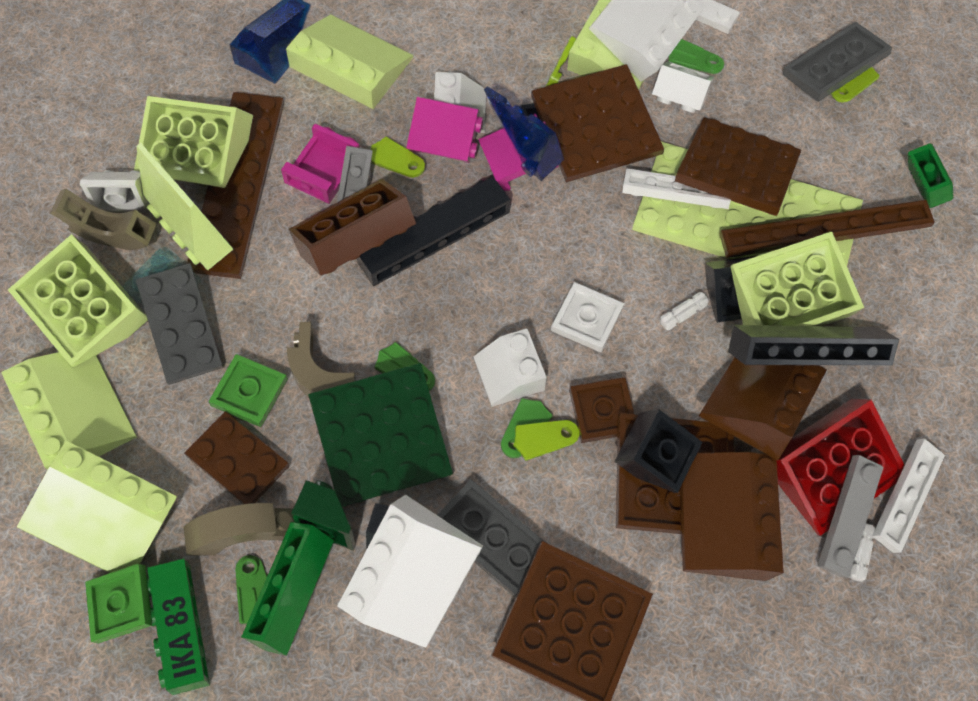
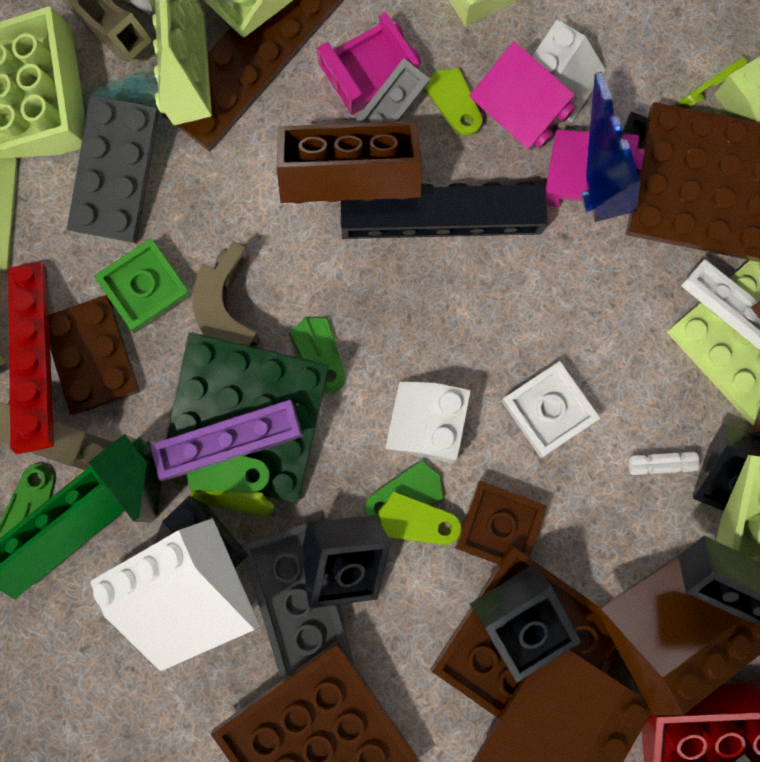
camera: 30 degrees right, 15 degrees up
none -> red plate [8,261,54,455]
none -> medium lavender plate [150,400,303,481]
none -> bright green piece [187,456,270,492]
none -> lime piece [190,490,274,517]
none -> black slope [302,515,392,609]

